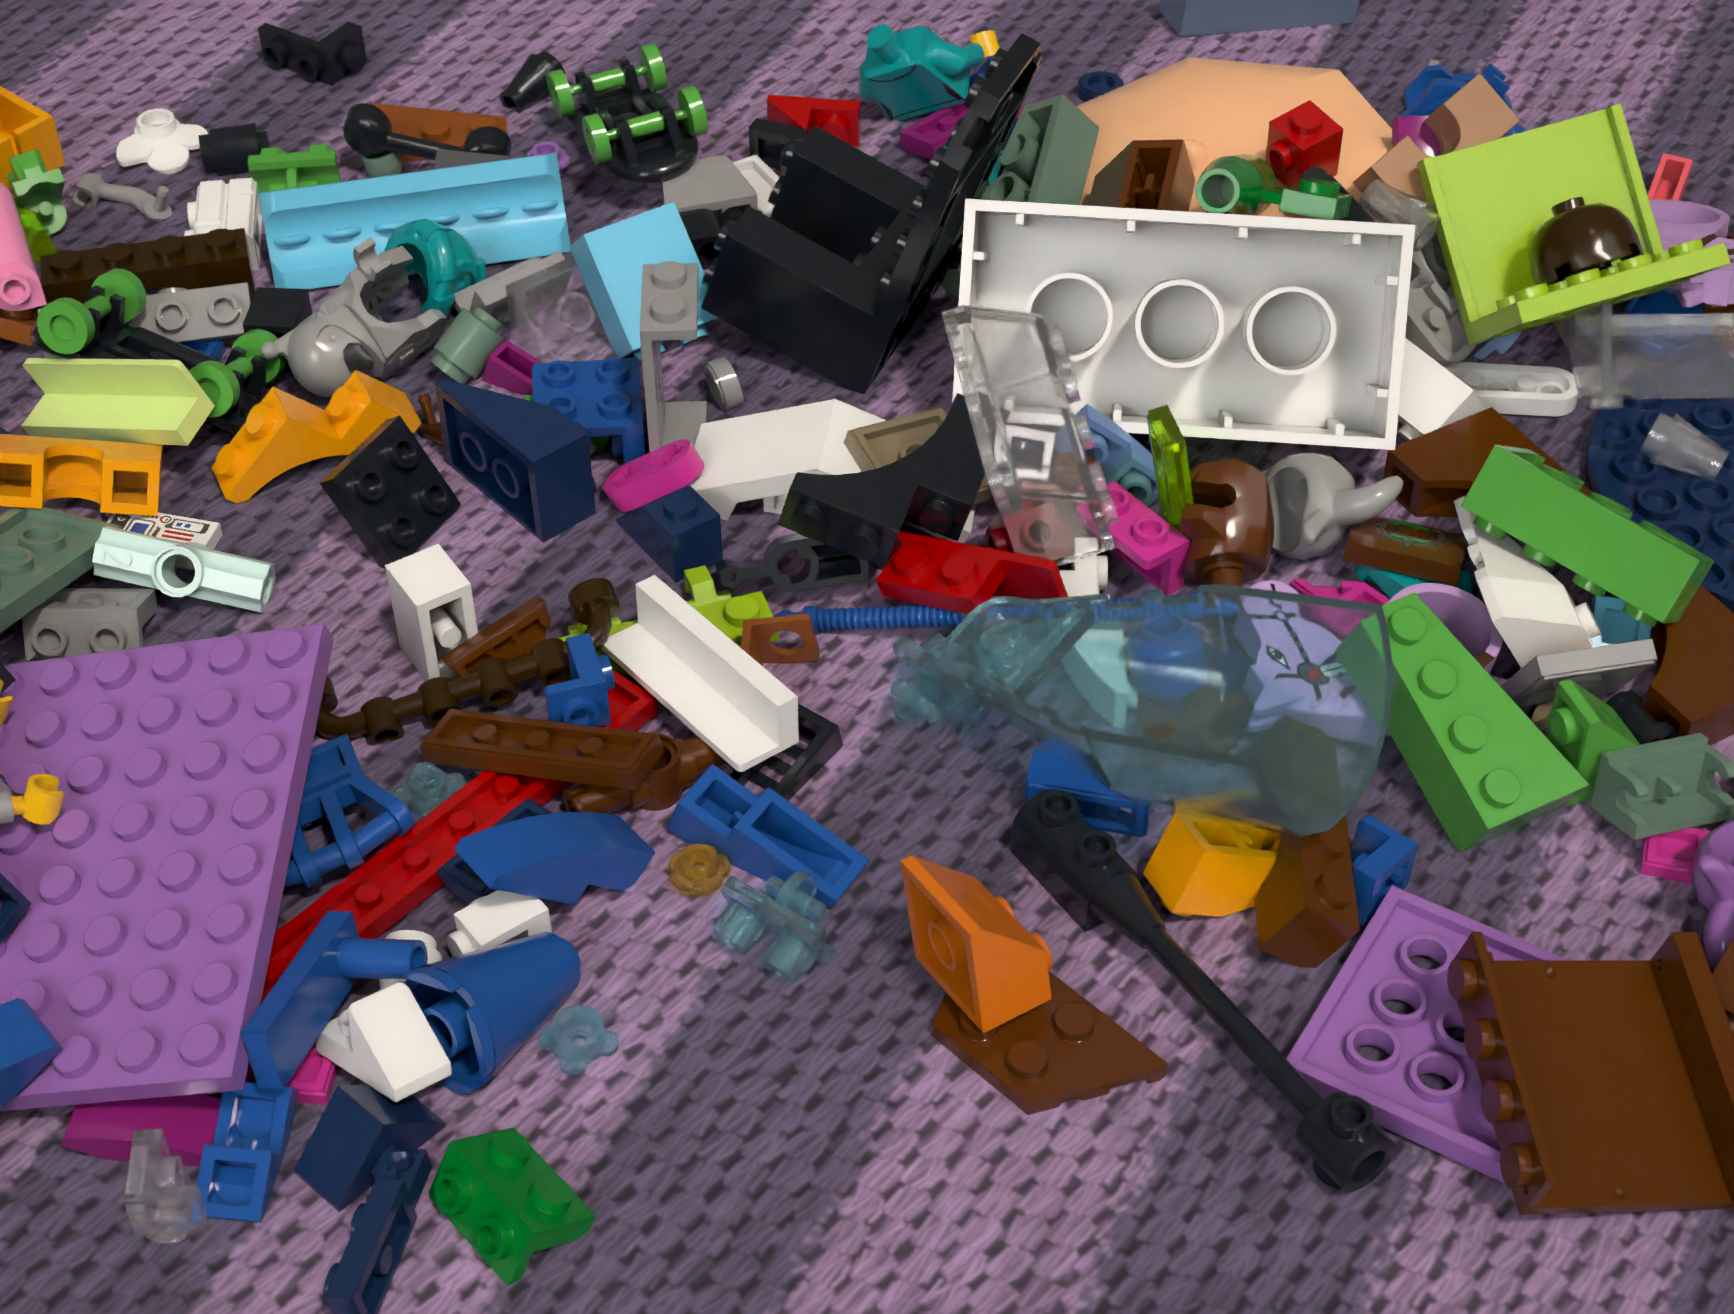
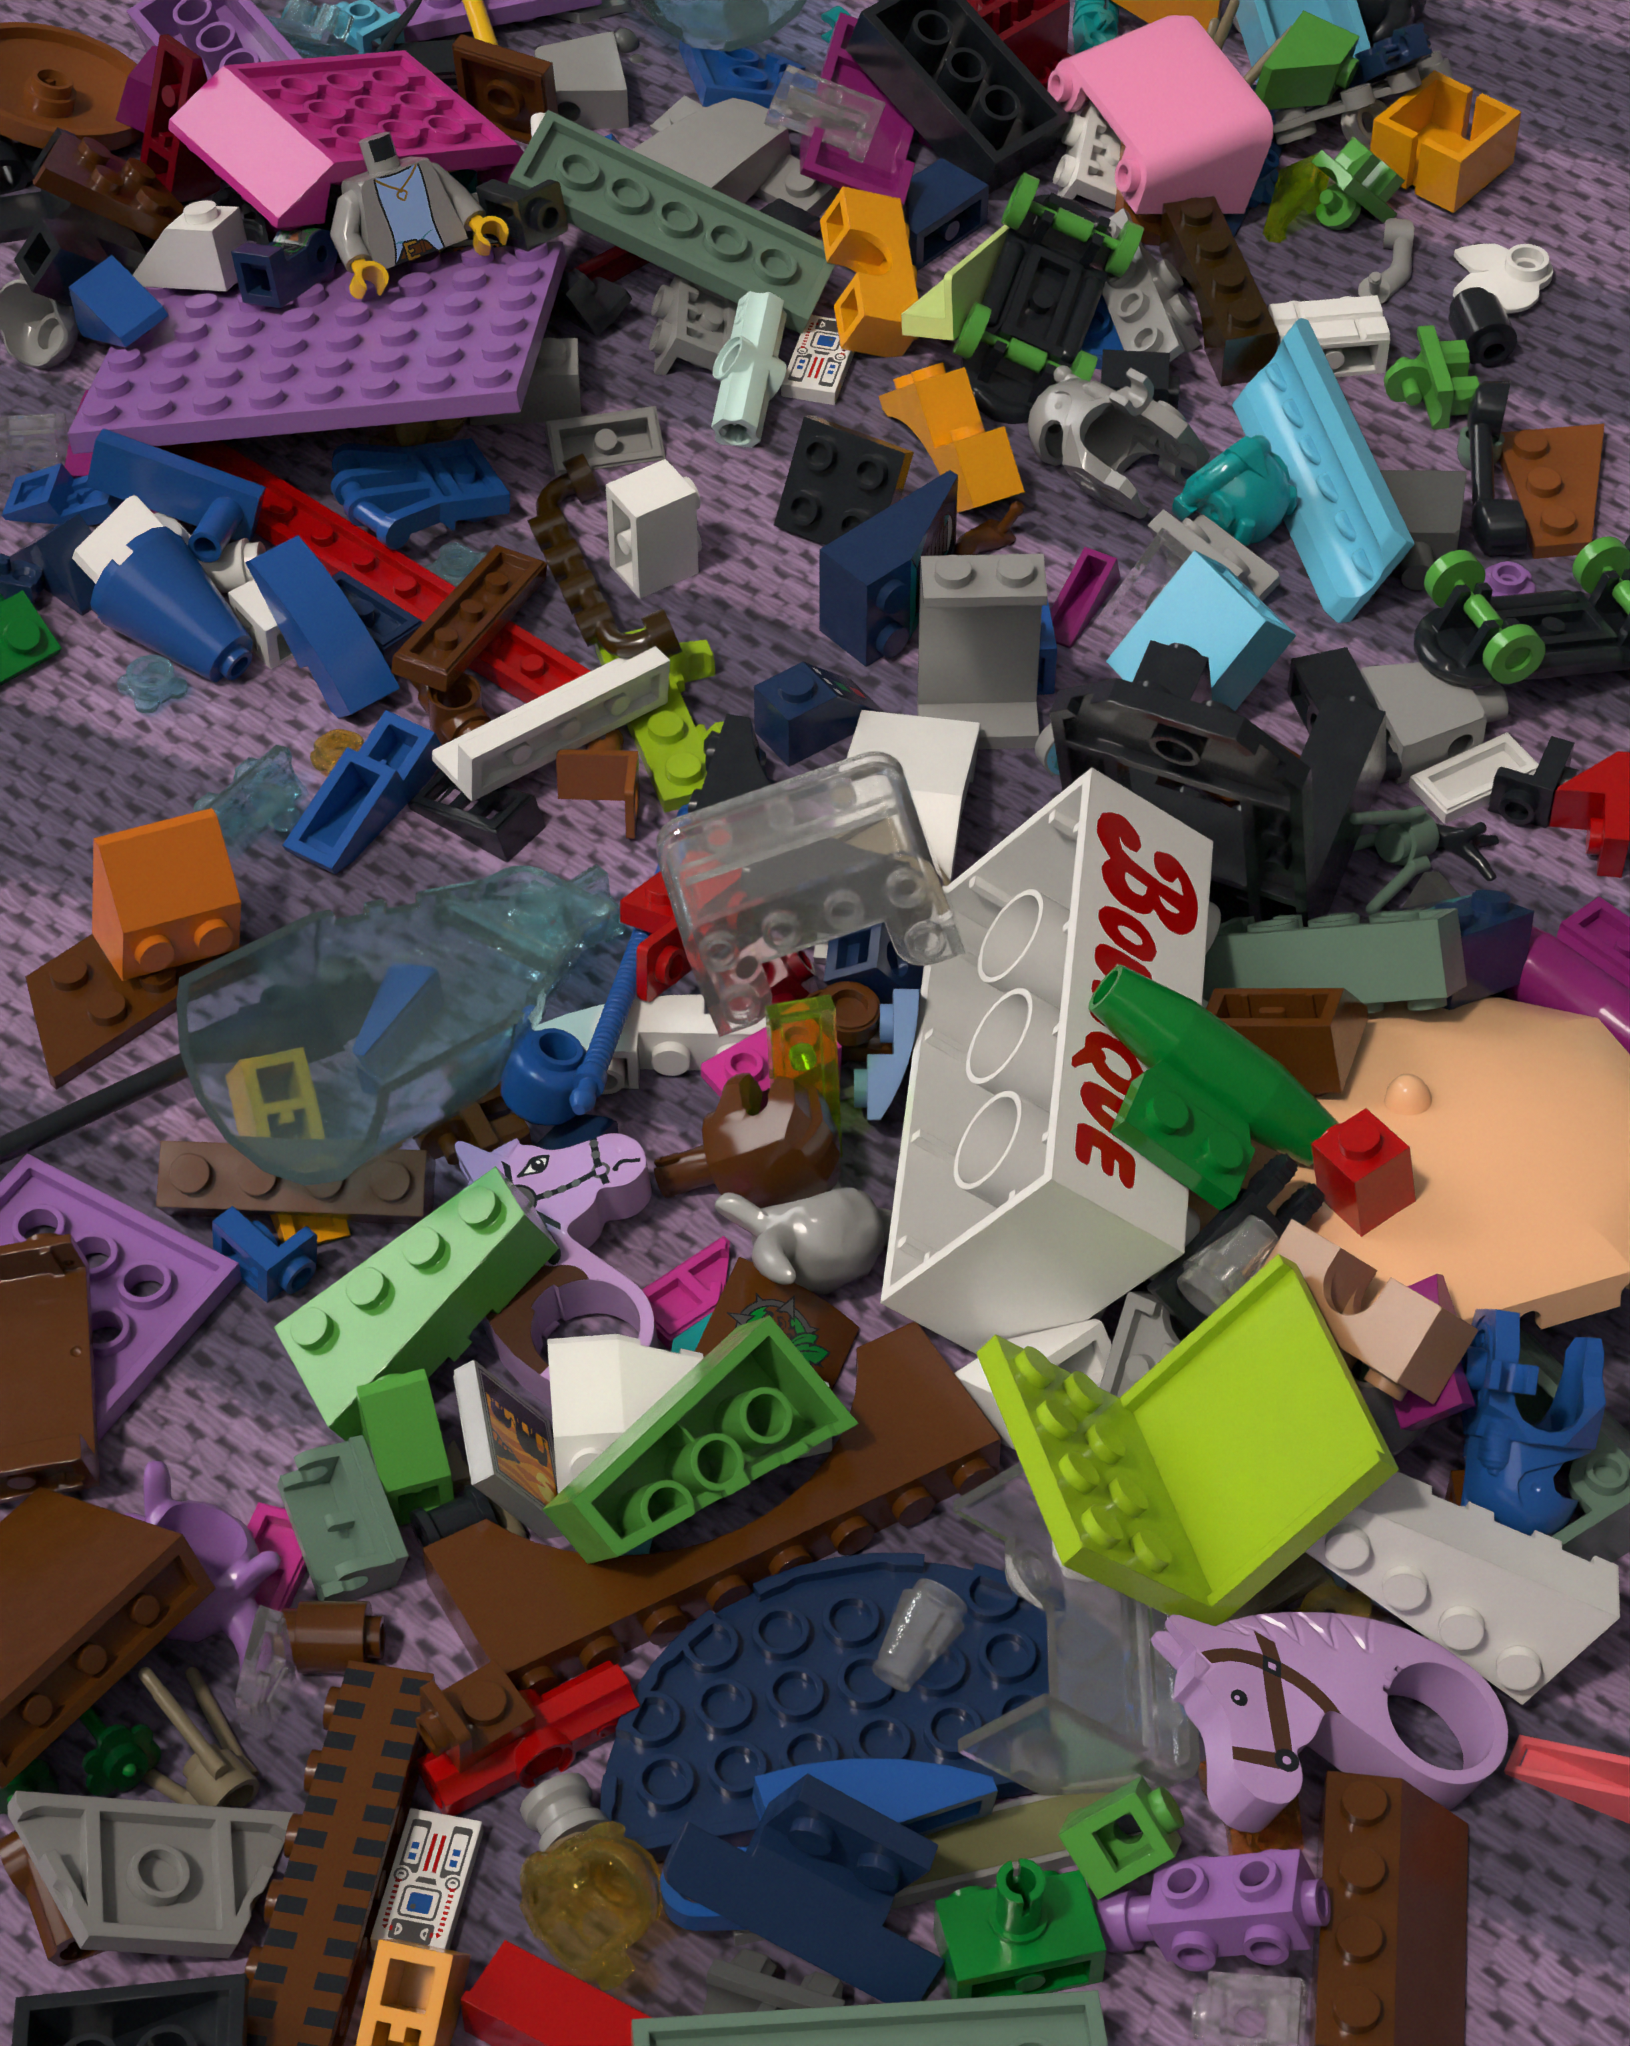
camera: 90 degrees right, 5 degrees up
sand green brick [430,306,505,384] -> none
reddish brown plate [439,595,551,677] -> none
blue bracket [544,633,615,727] -> none
dark pink beam [603,439,705,512] -> none
dark brown cylinder [1529,197,1644,286] -> none

